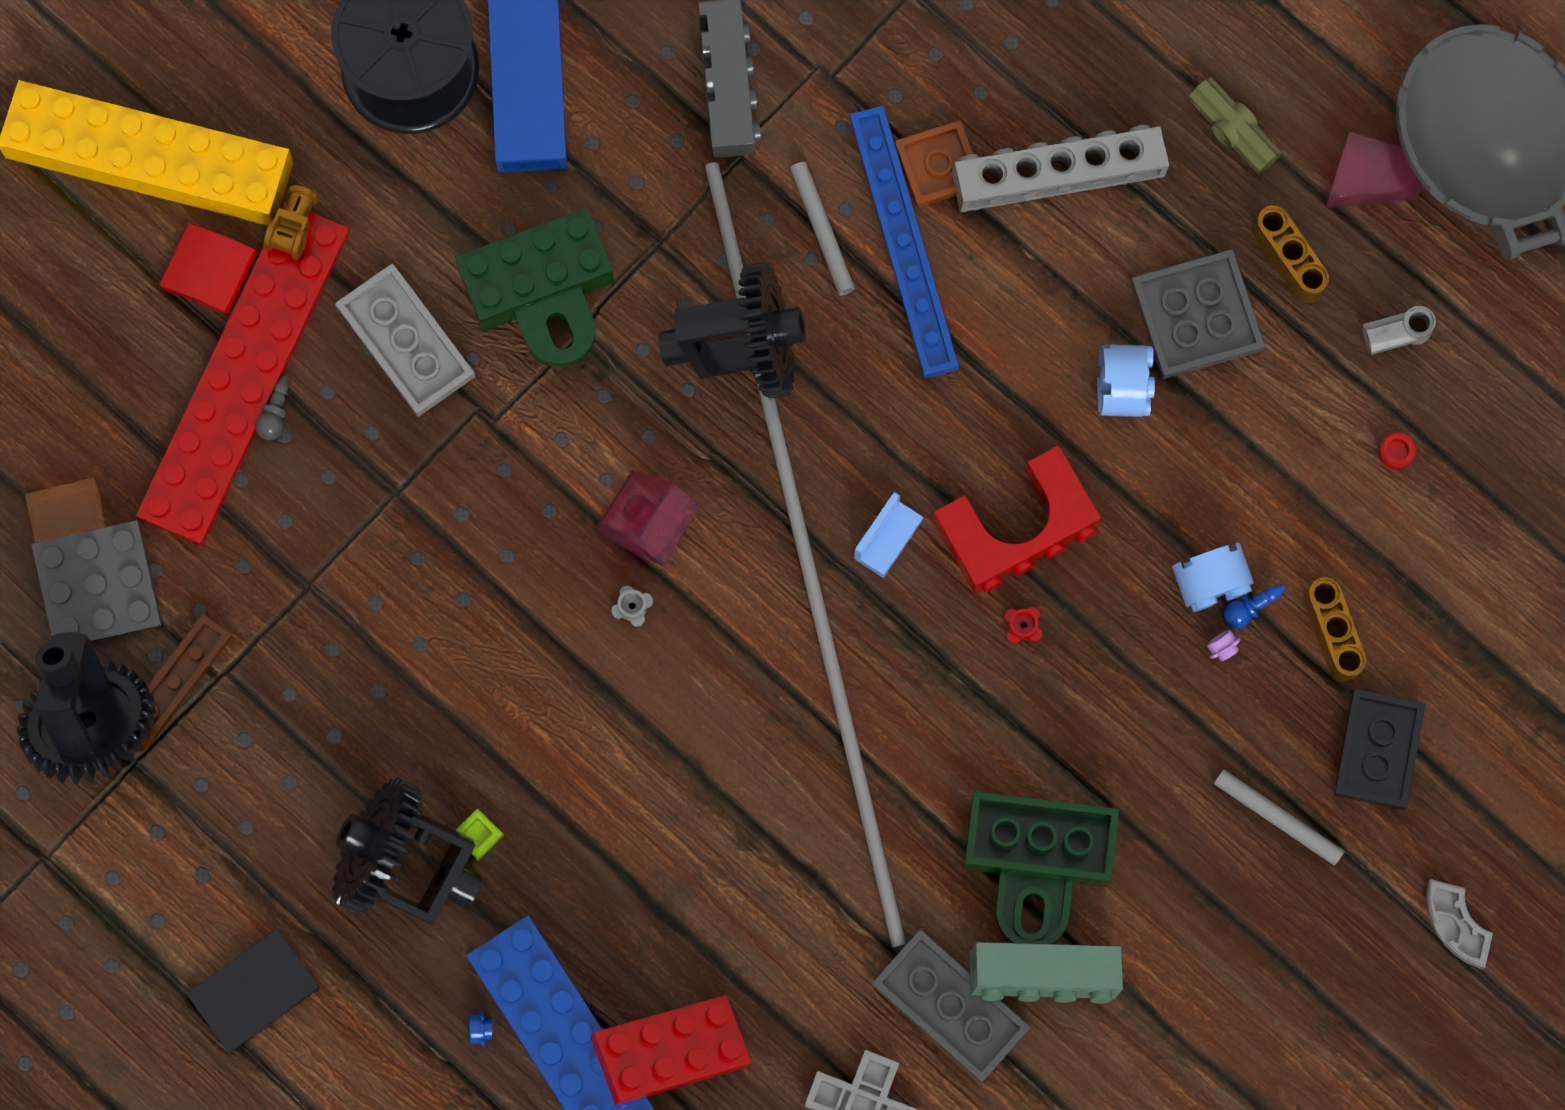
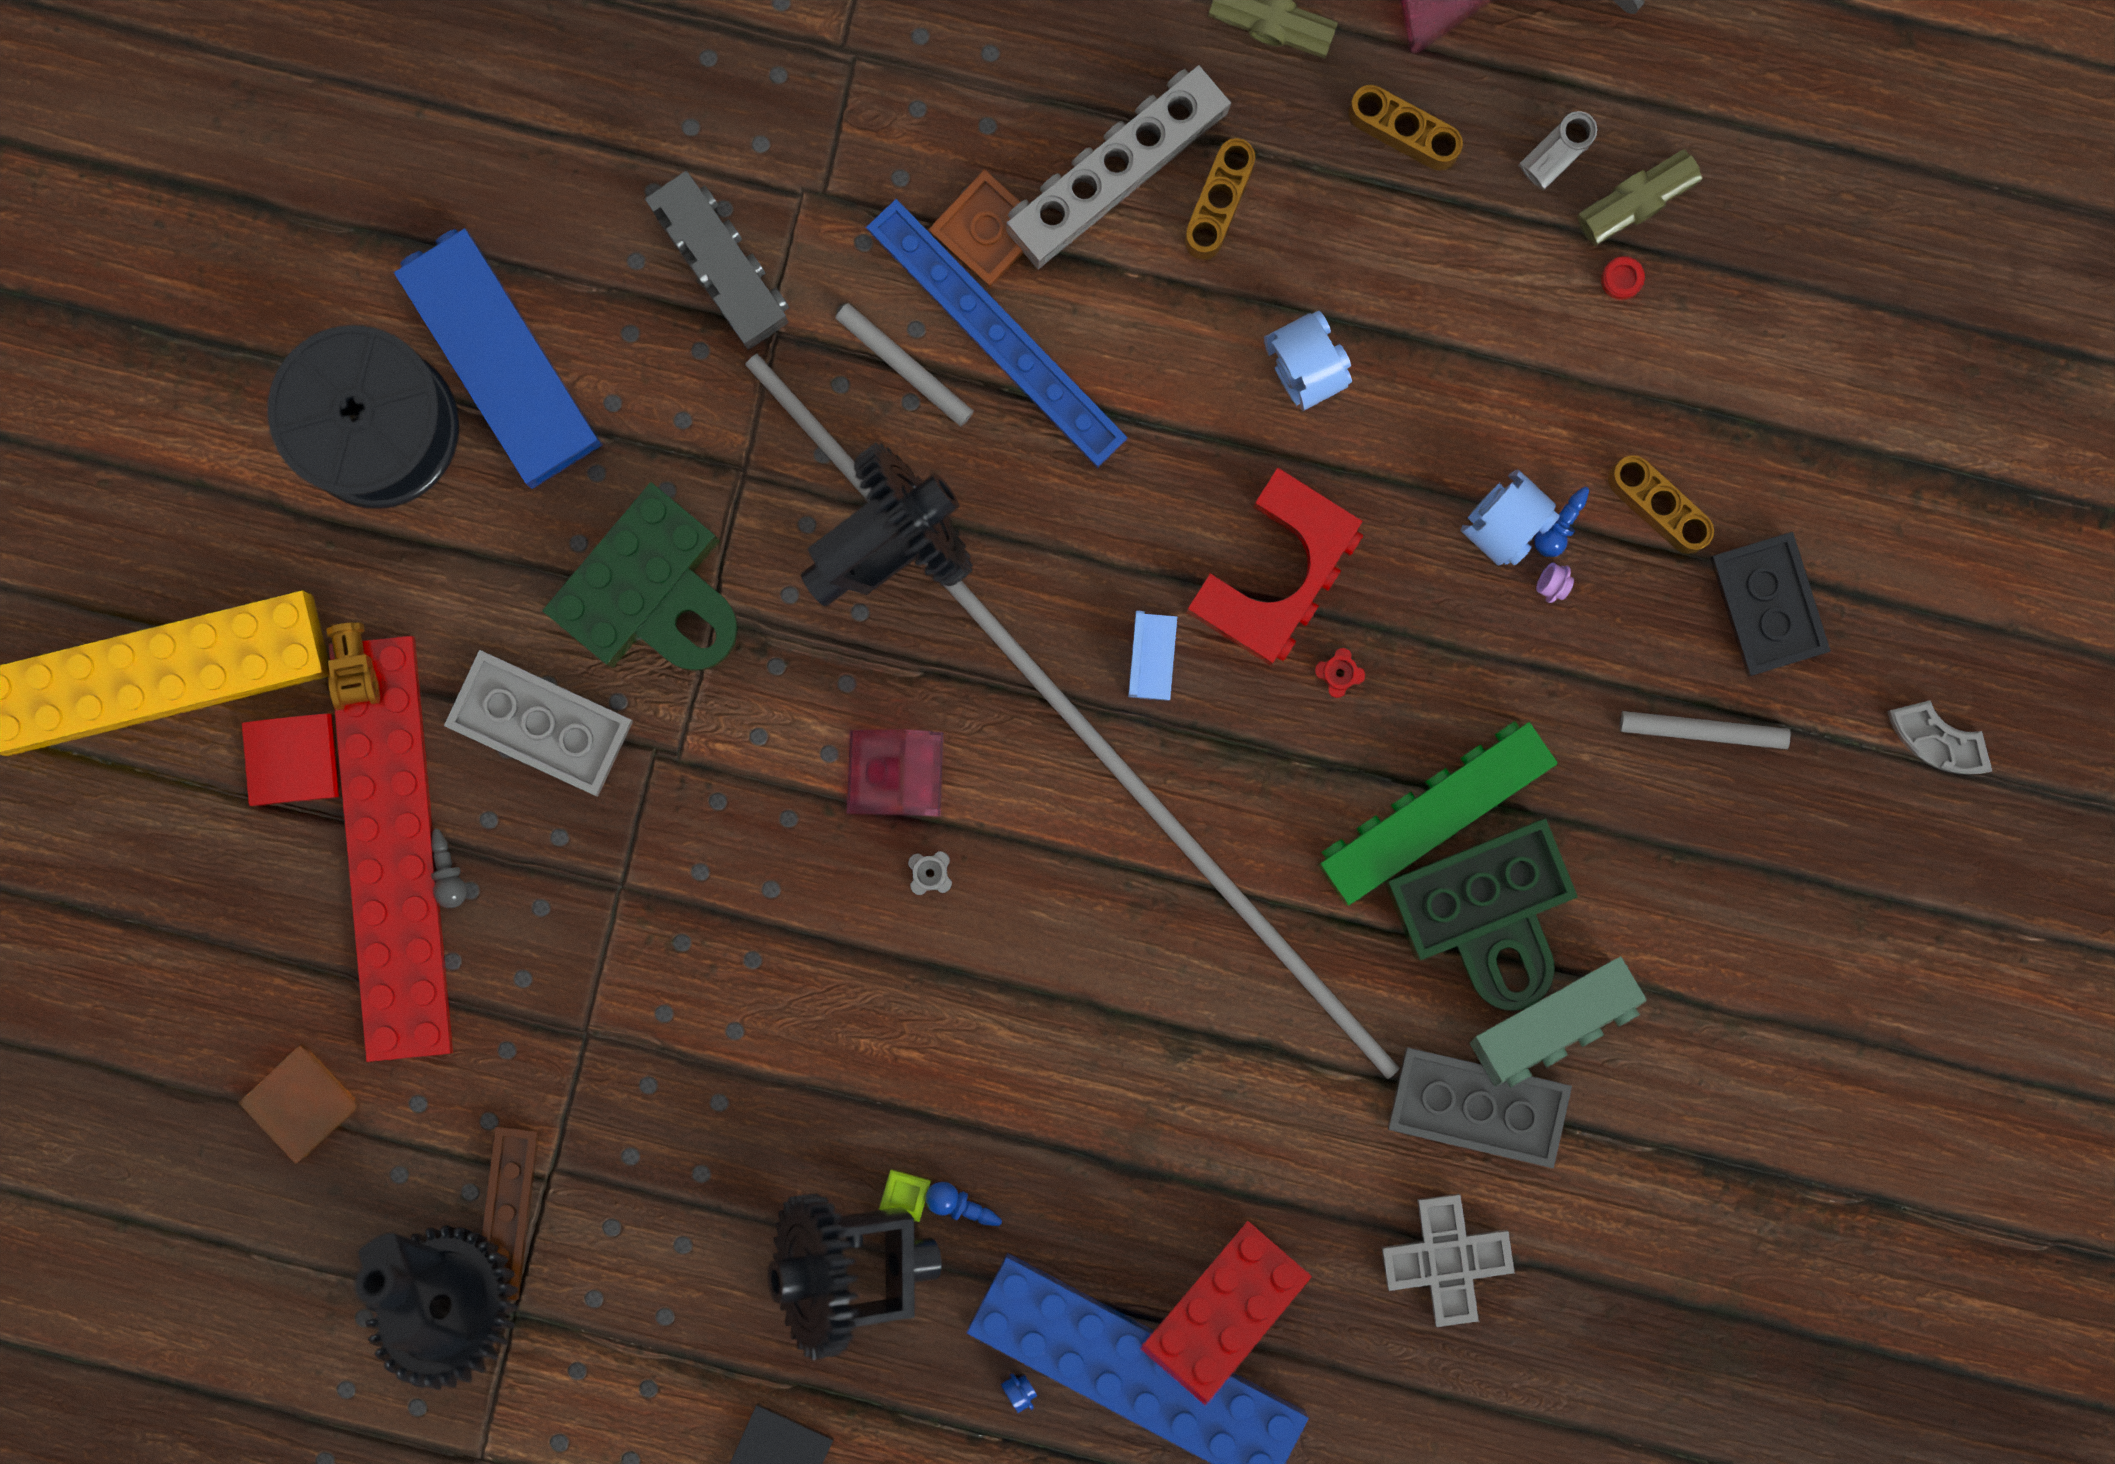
camera: 25 degrees left, 10 degrees up
dark grey plate [31,520,162,642] -> none
dark grey plate [1131,249,1265,379] -> none
none -> blue bar [926,1182,1002,1226]
none -> pearl gold beam [1185,138,1255,260]
none -> green brick [1317,721,1558,906]
none -> olive piece [1577,149,1703,246]

